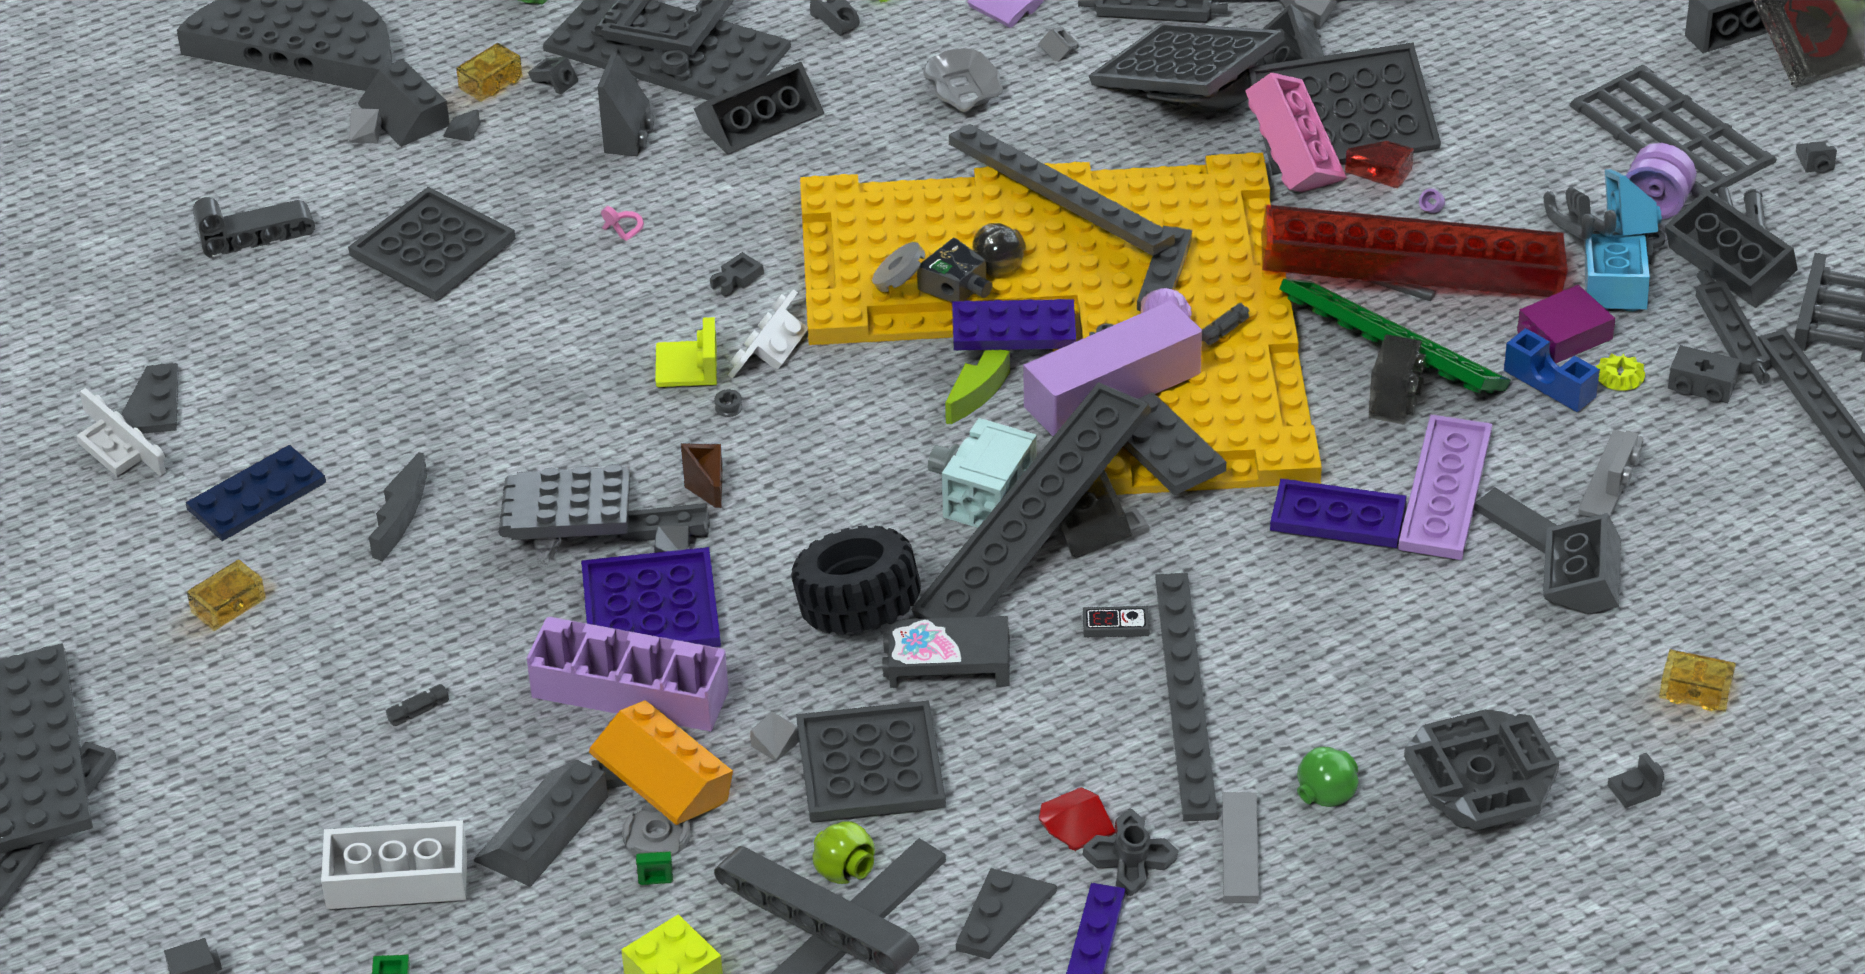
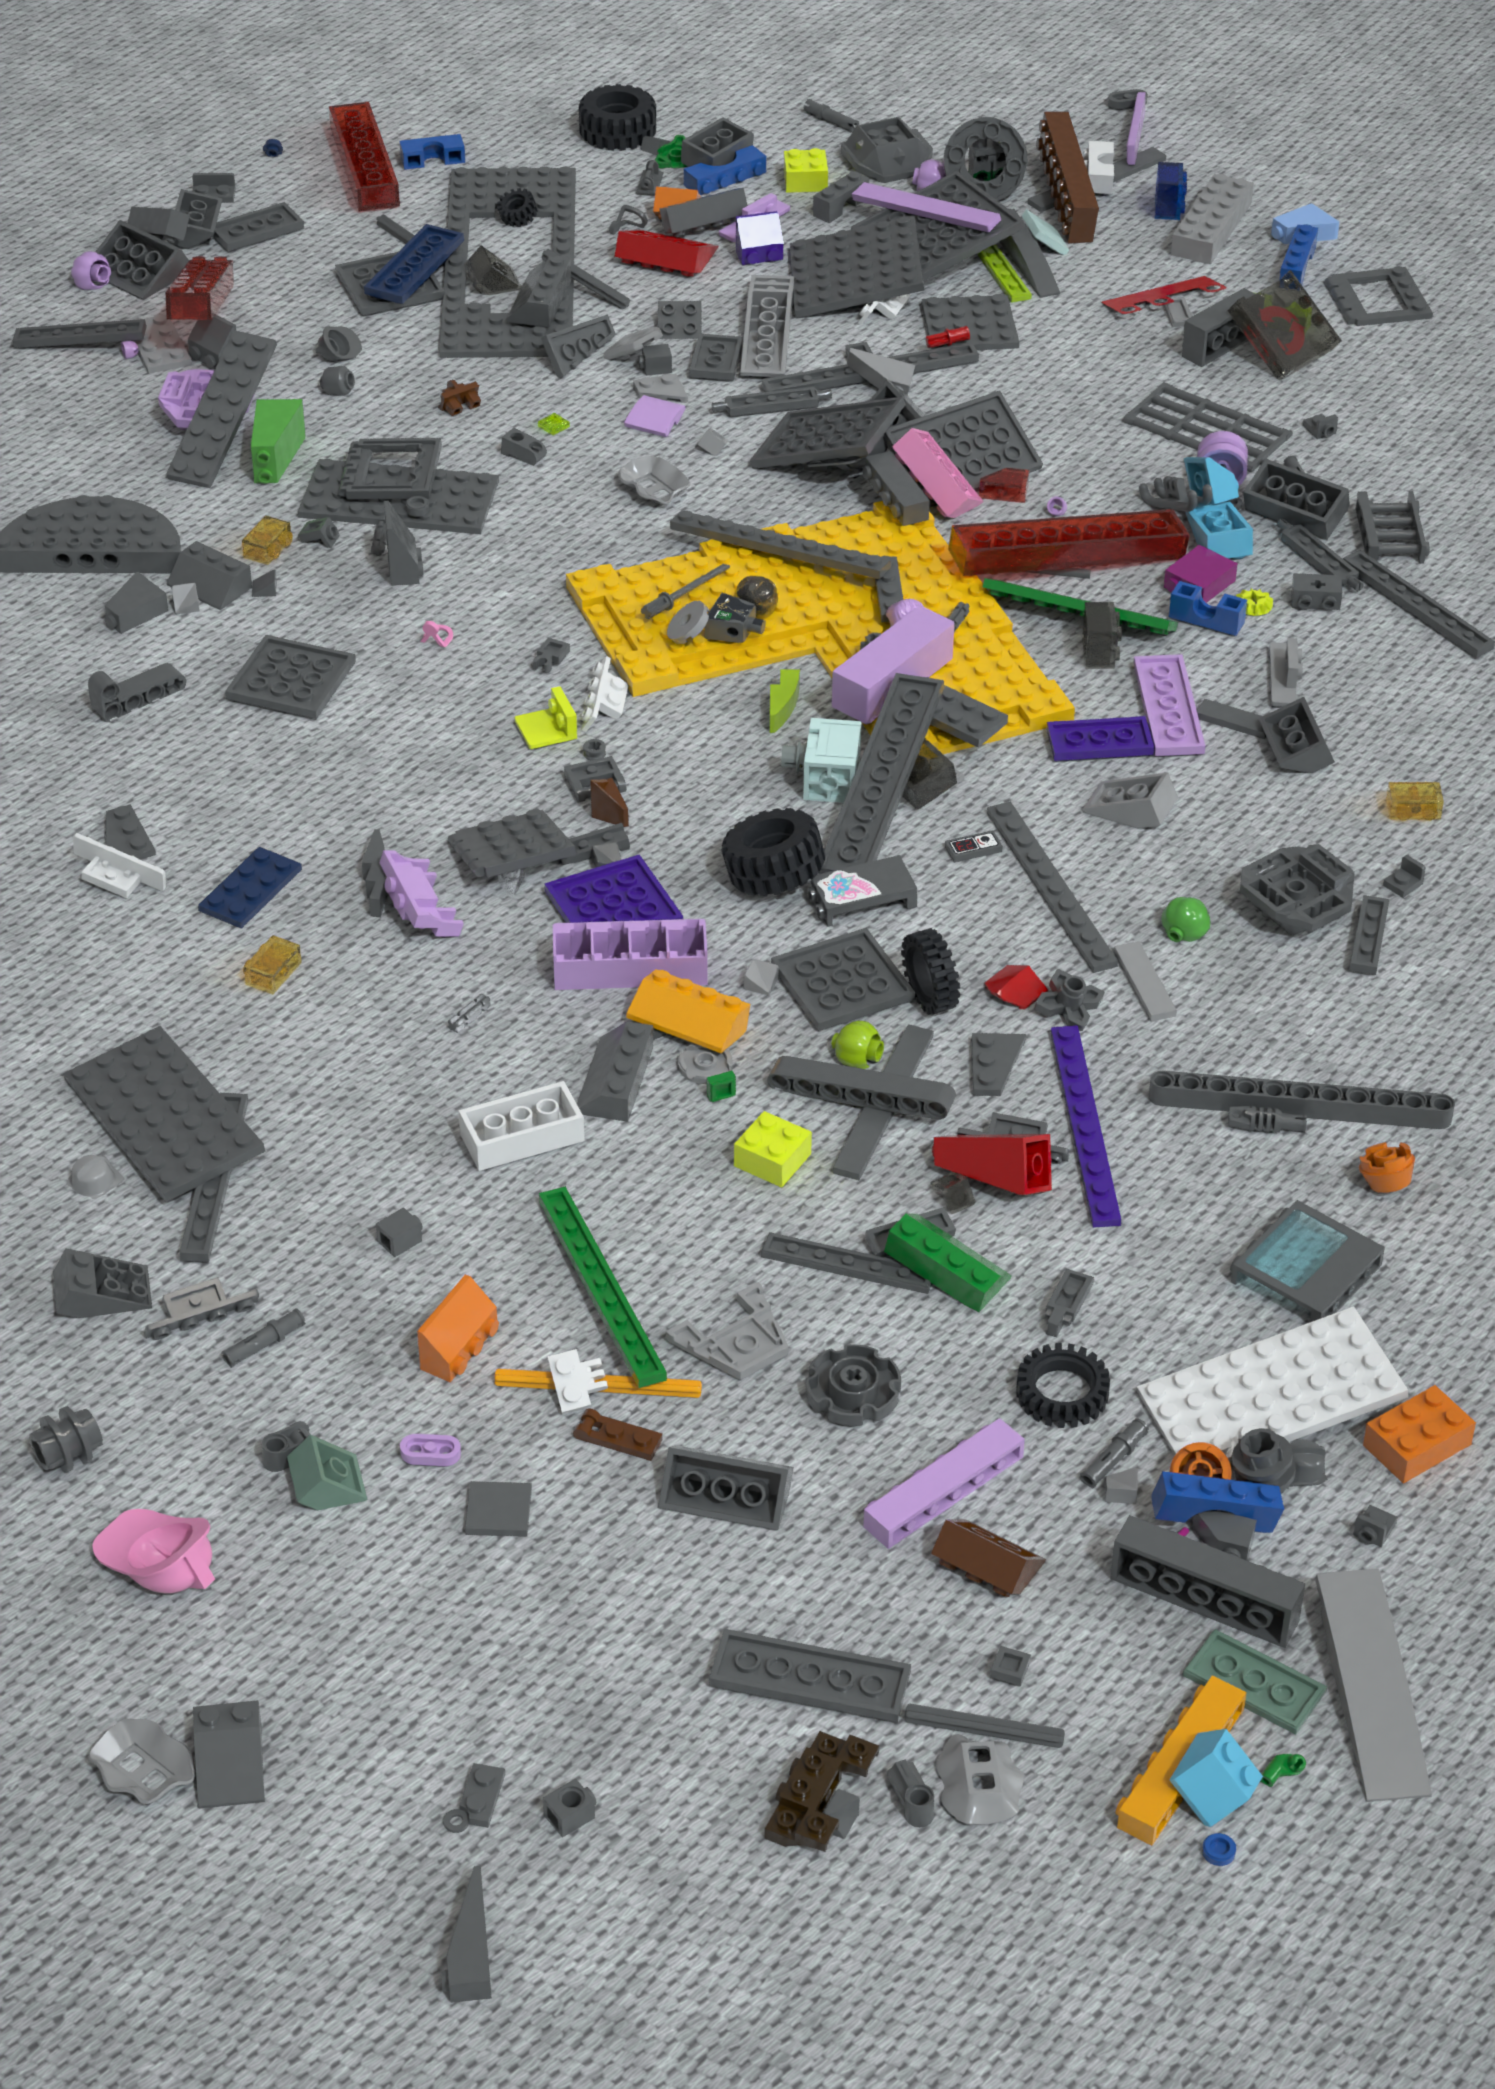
camera: 20 degrees left, 0 degrees up
dark grey slope [694,62,824,155] -> none
dark purple plate [952,299,1076,351] -> none
none -> dark grey slope [105,572,168,634]
none -> lavender bracket [379,850,464,937]
none -> dark grey plate [564,756,627,802]
none -> dark grey piece [641,564,730,619]
none -> dark grey brick [863,451,930,526]
none -> black tyre [901,928,960,1015]
none -> light grey slope [1083,772,1178,828]
none -> dark grey plate [1349,895,1390,975]

